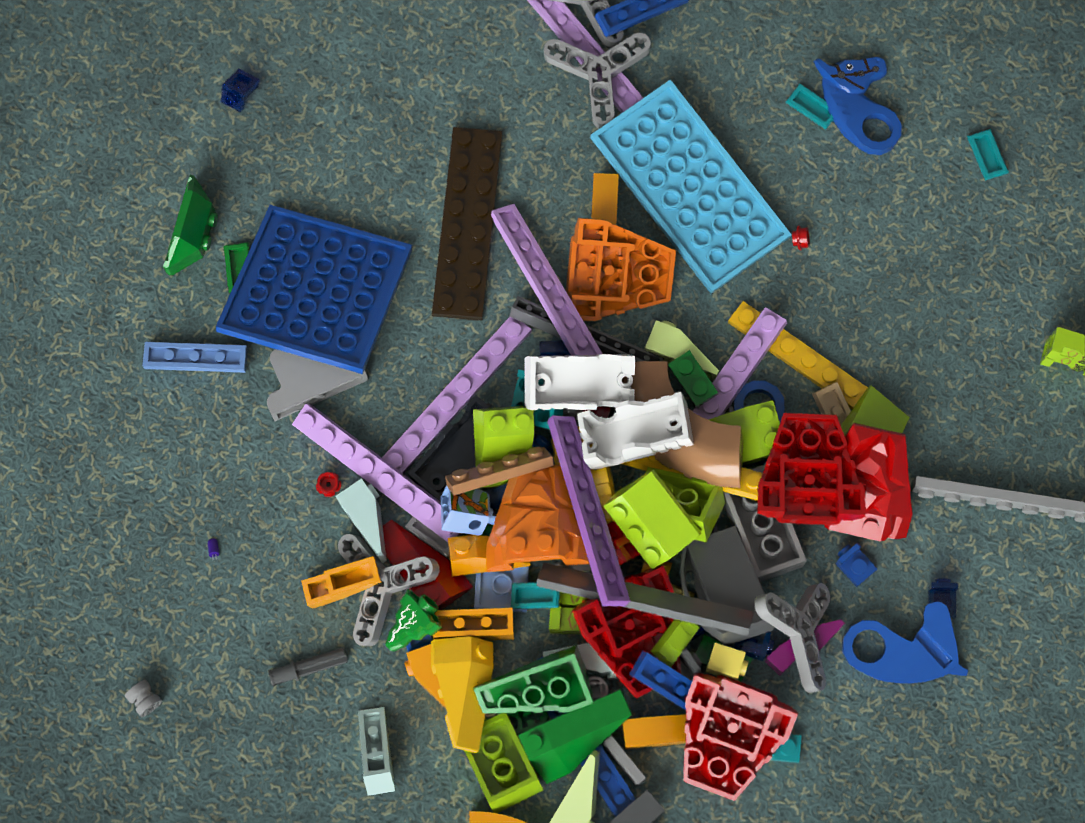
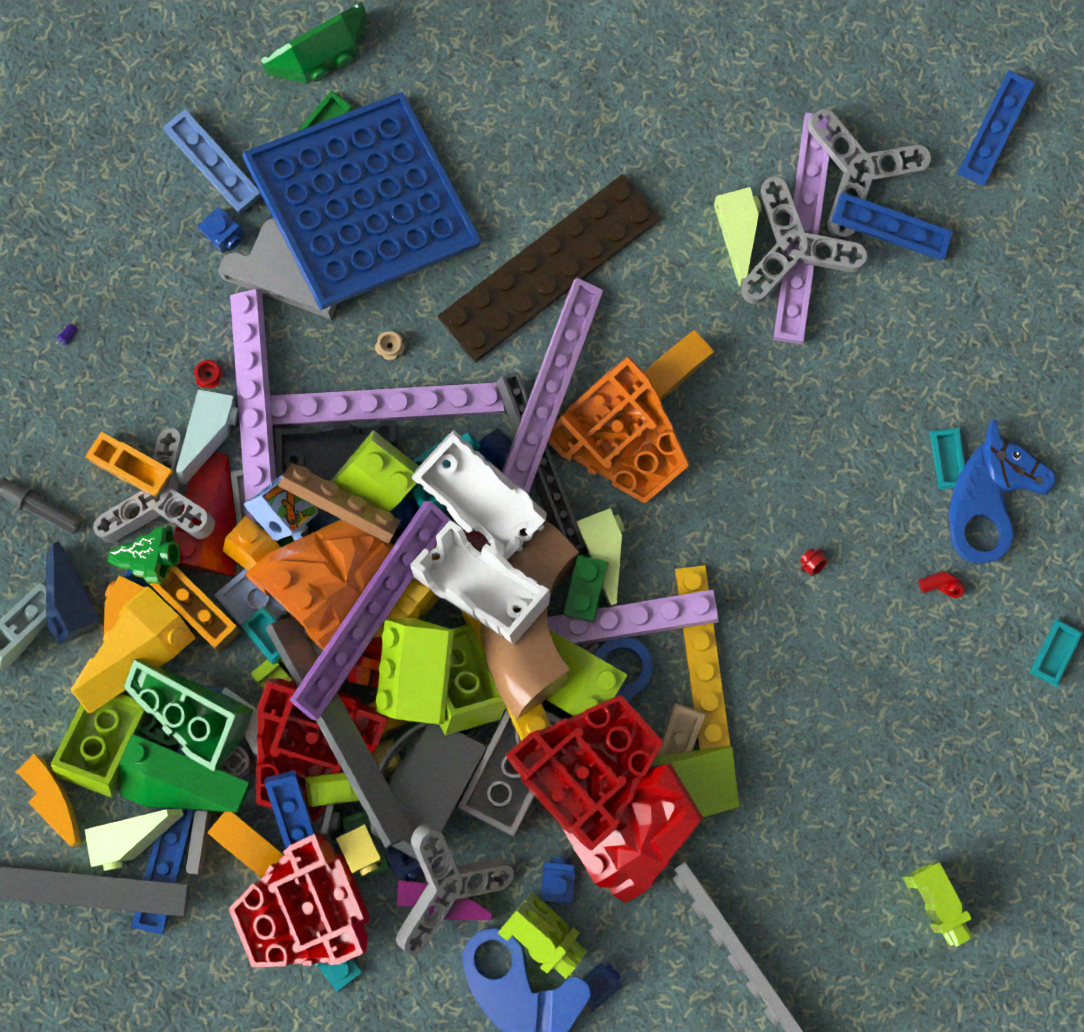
camera: 45 degrees right, 5 degrees up
medium azure plate [590,80,792,294] -> none
none -> dark blue slope [46,541,101,644]
none -> blue bracket [197,207,244,253]
none -> tan plate [375,331,405,360]
none -> lime hips [498,891,587,979]
none -> yellowish green slope [714,187,762,287]
none -> red arm [918,571,965,599]

